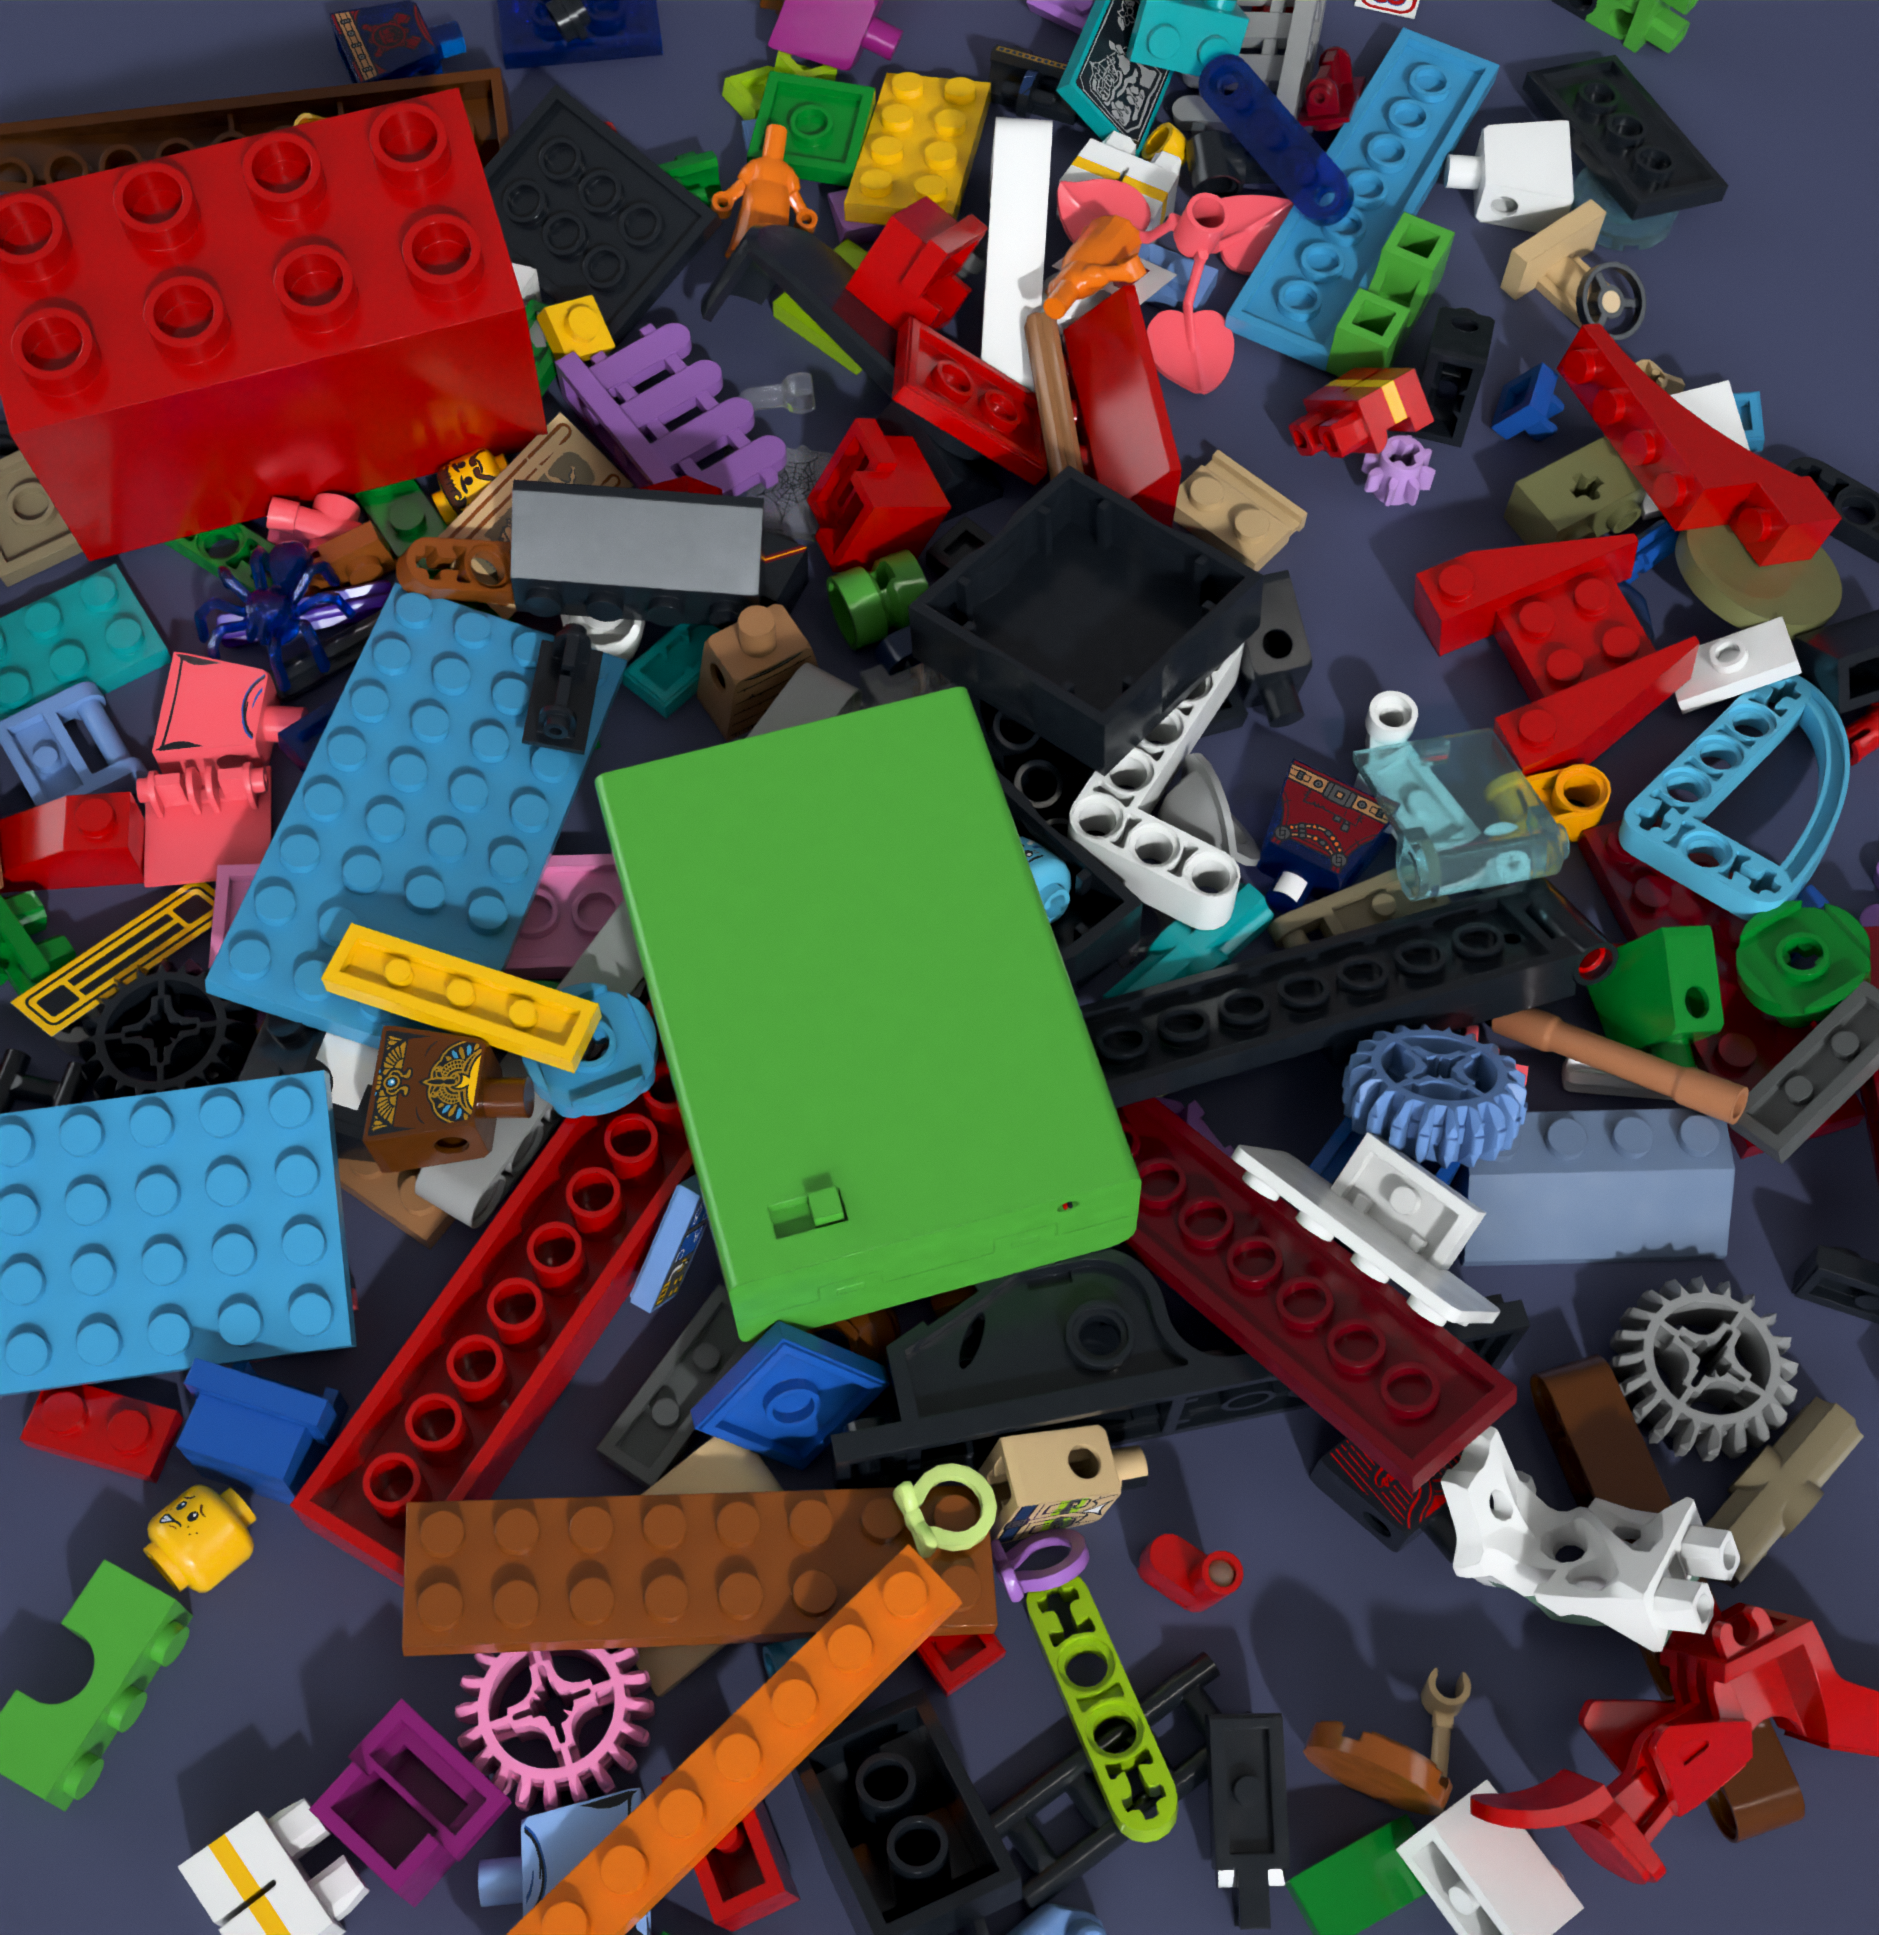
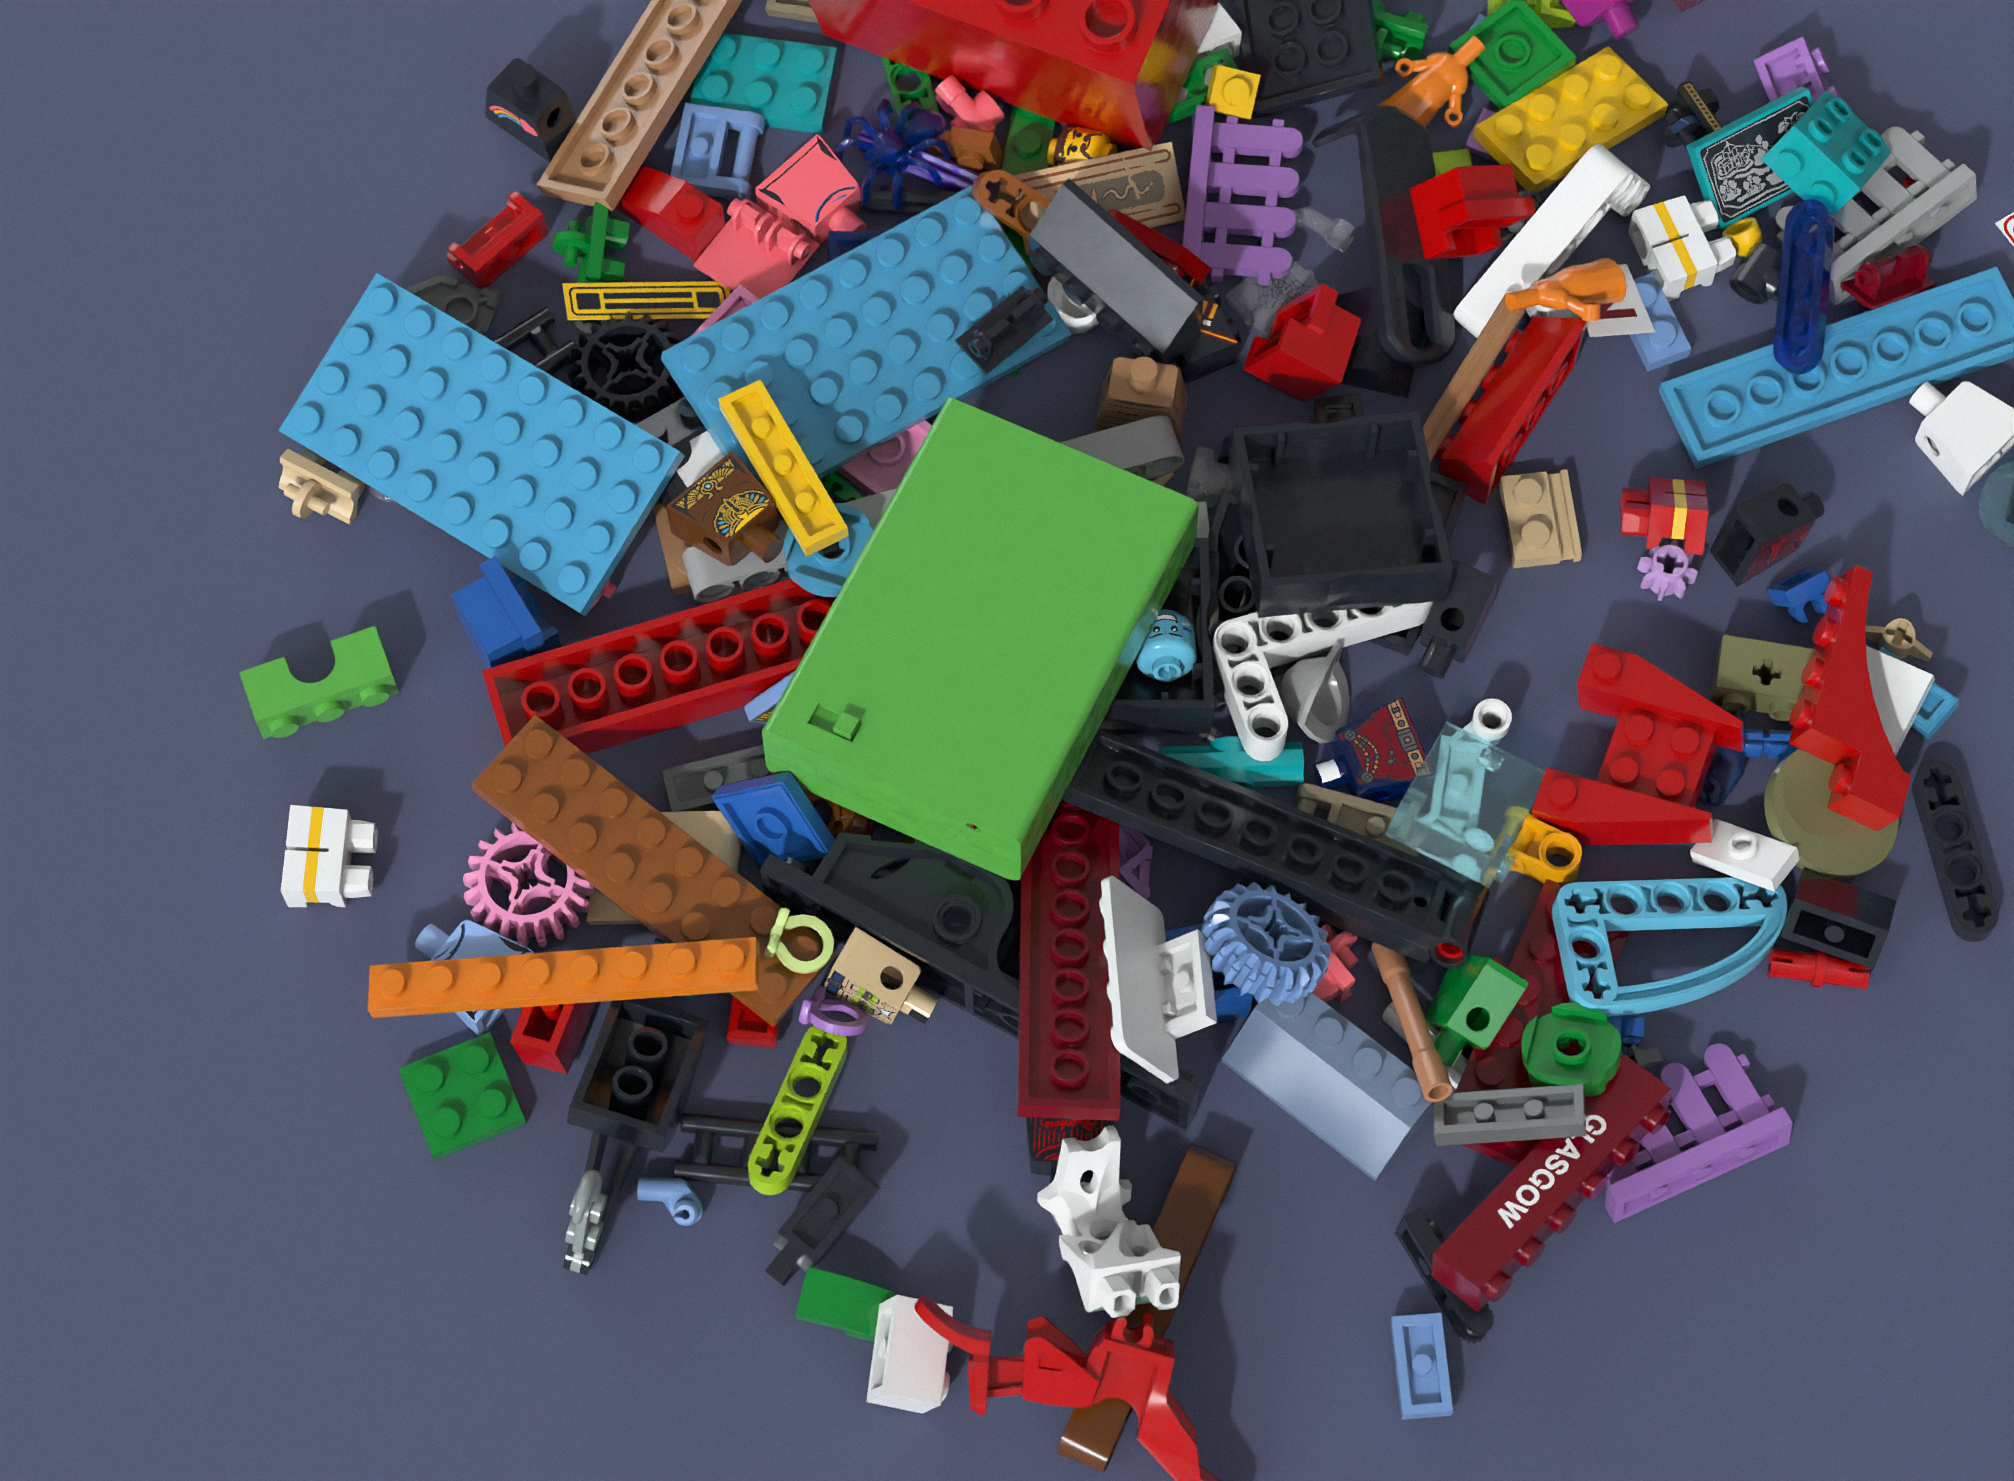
camera: 45 degrees right, 5 degrees up
red plate [19,1385,184,1484] -> none
yellow head [143,1484,256,1593] -> none
magenta plate [308,1698,512,1908] -> none
teal plate [623,624,721,719] -> none
bright green wheel [826,549,929,651] -> none
red tile [892,316,1047,486] -> none
coral plant [1057,179,1295,395] -> none
red piece [1136,1534,1244,1612] -> none
dark orange tile [1303,1720,1453,1815] -> none
bright green arch [1326,212,1455,377] -> none
tan hand [1421,1668,1471,1778] -> none
tan piece [1500,199,1647,341] -> none
light grey gear [1608,1275,1799,1462] -> none
dark tan piece [1704,1396,1864,1589] -> none

